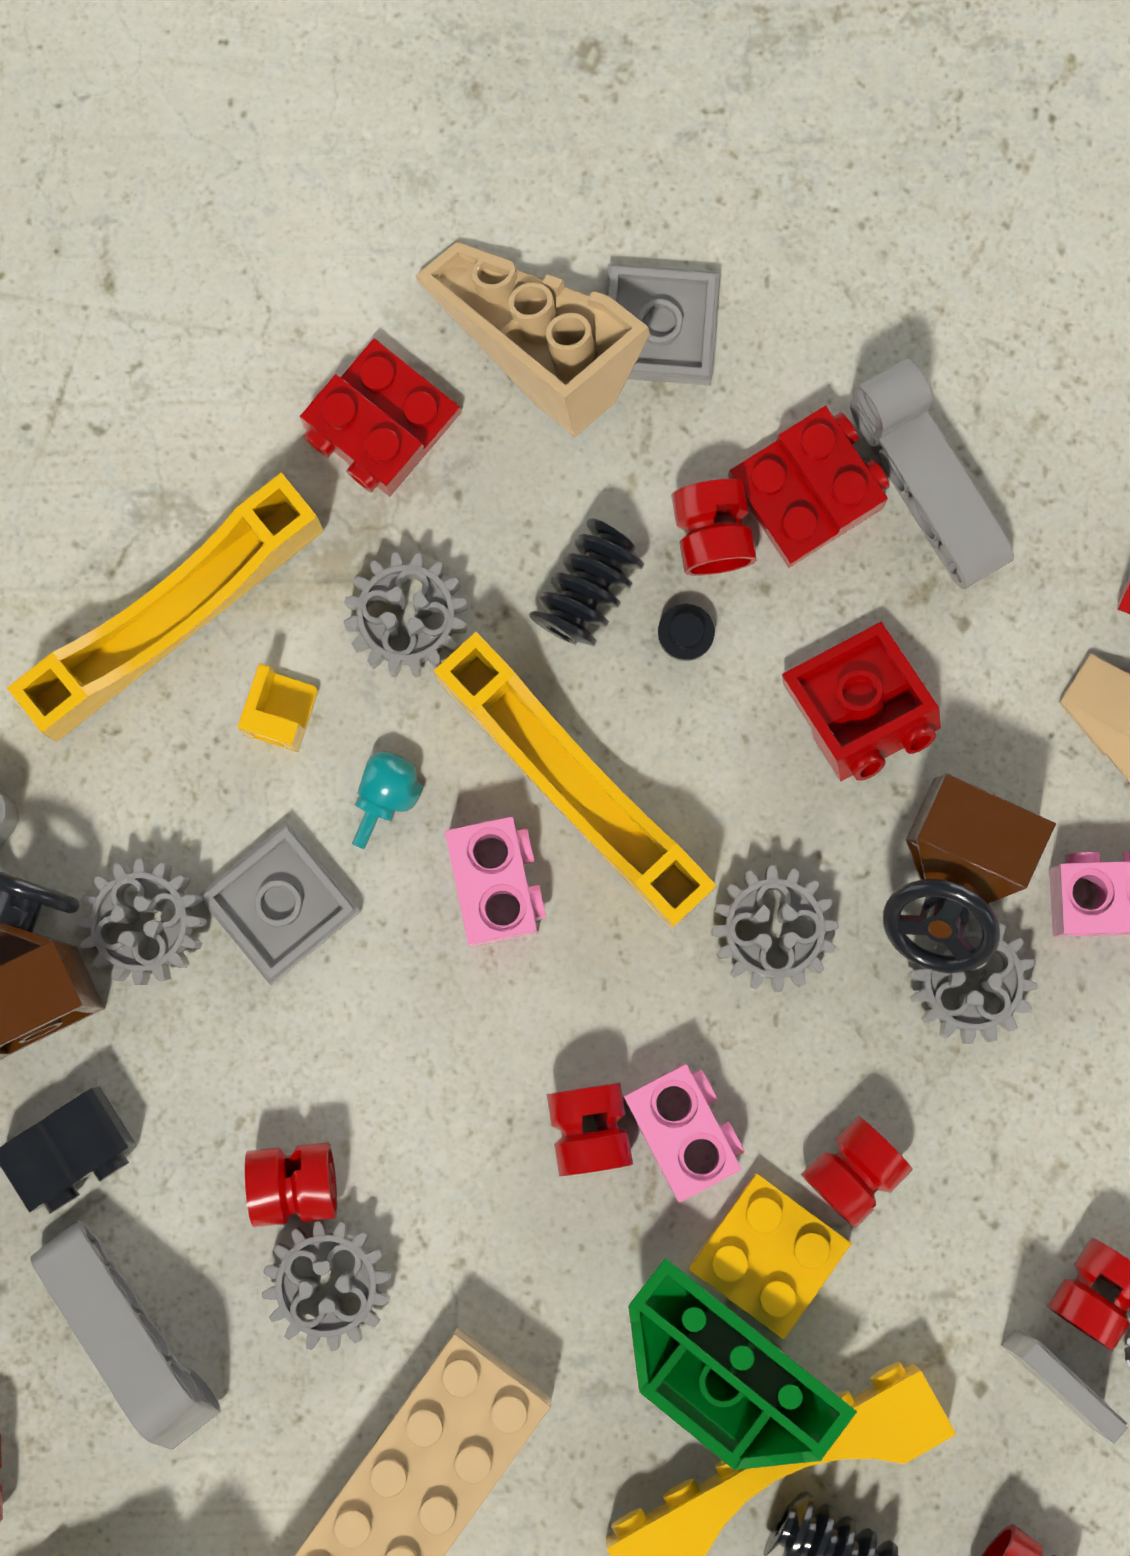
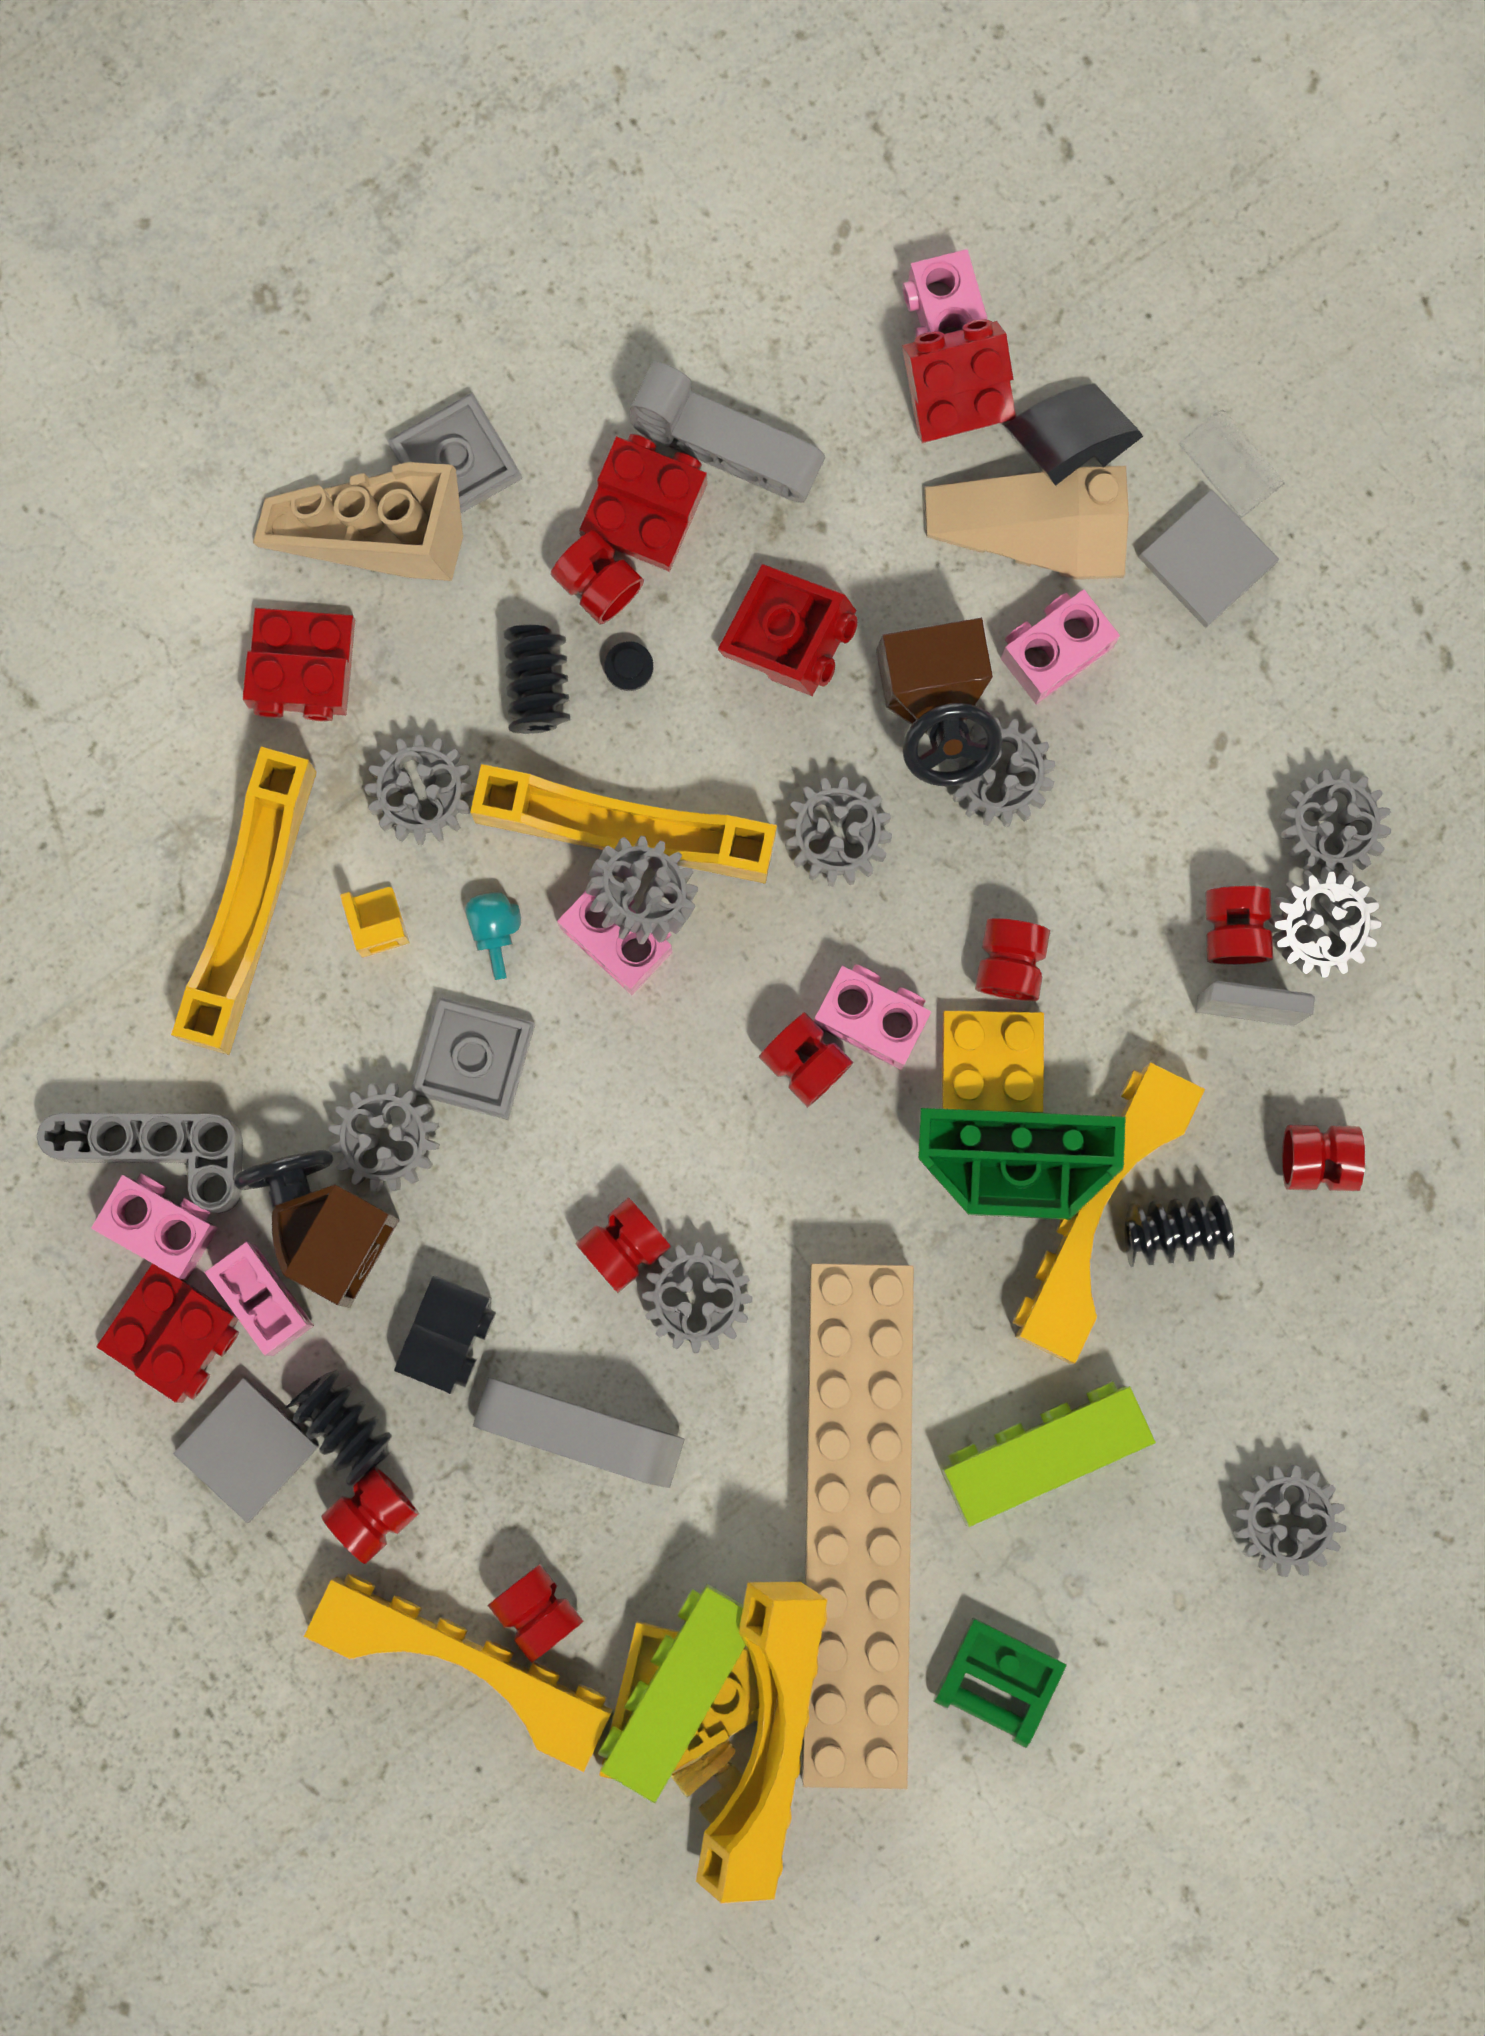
camera: 40 degrees left, 0 degrees up
none -> light grey gear [586,836,698,944]

